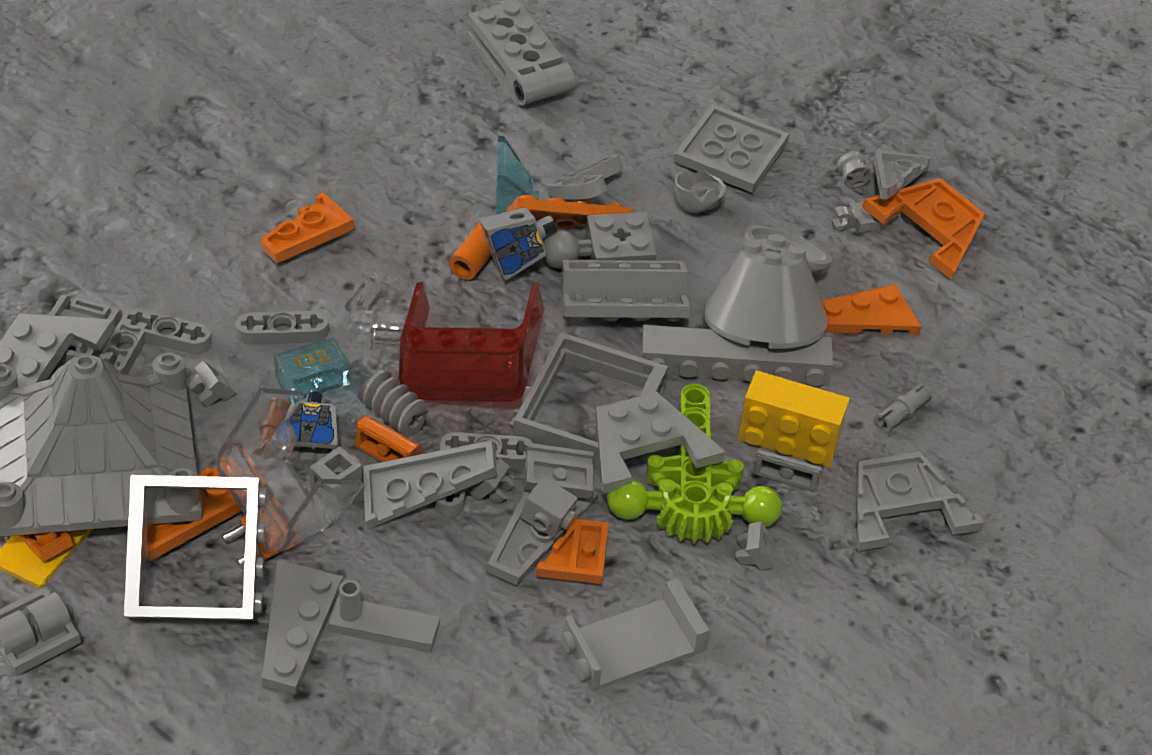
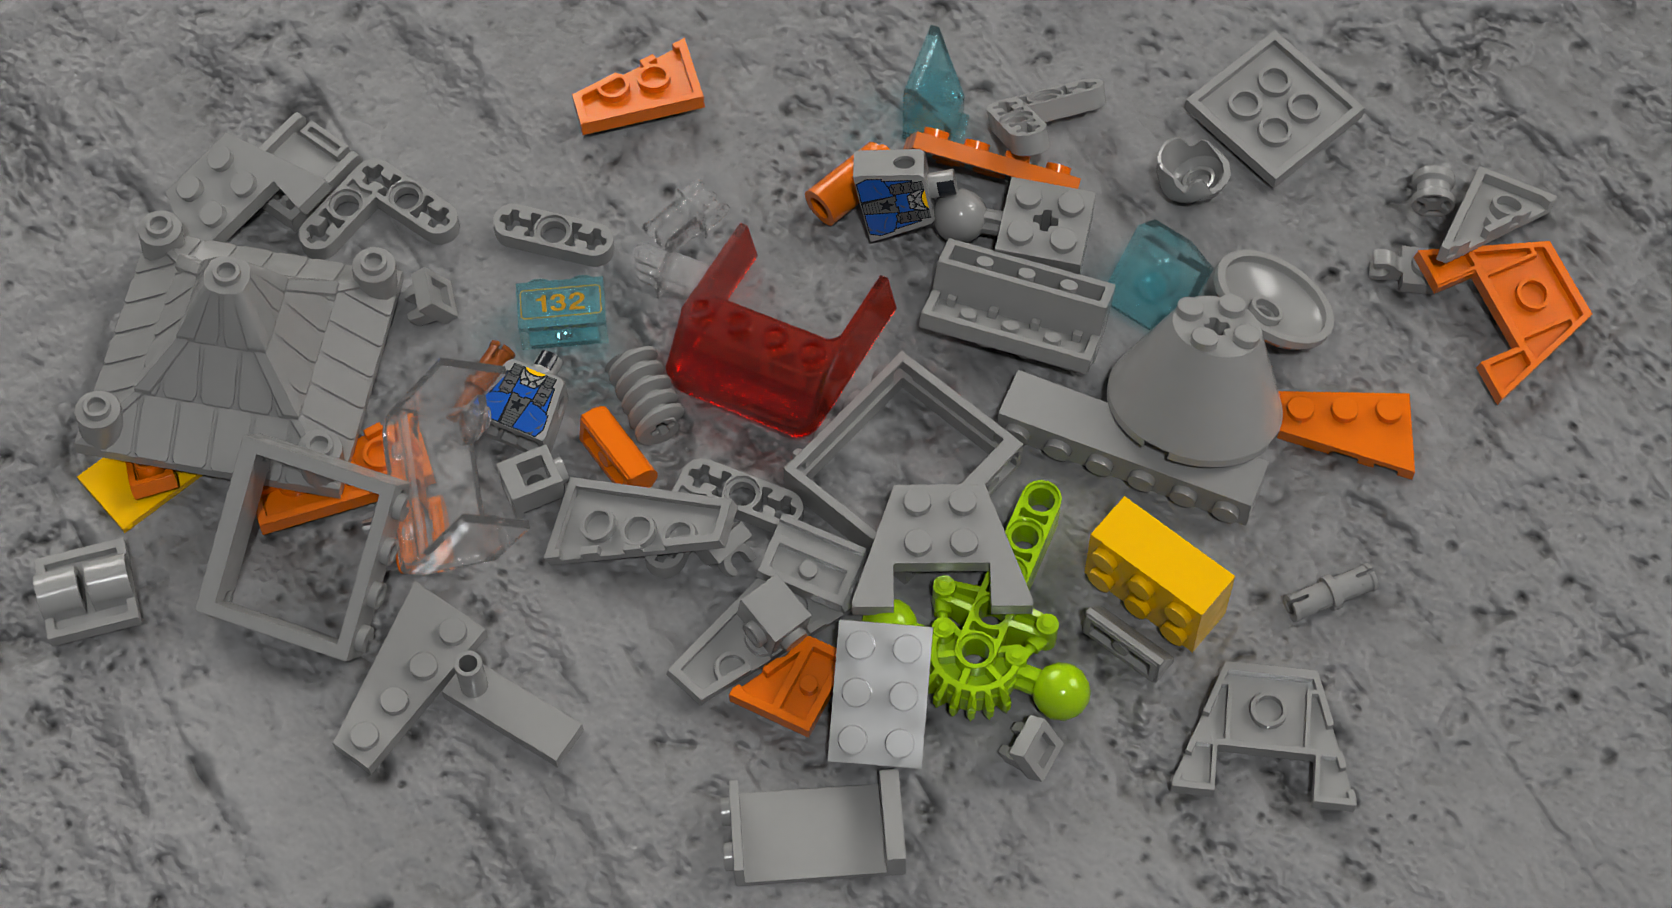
camera: 25 degrees right, 15 degrees up
none -> light grey brick [827,619,934,769]
none -> clear light blue slope [1108,219,1214,330]

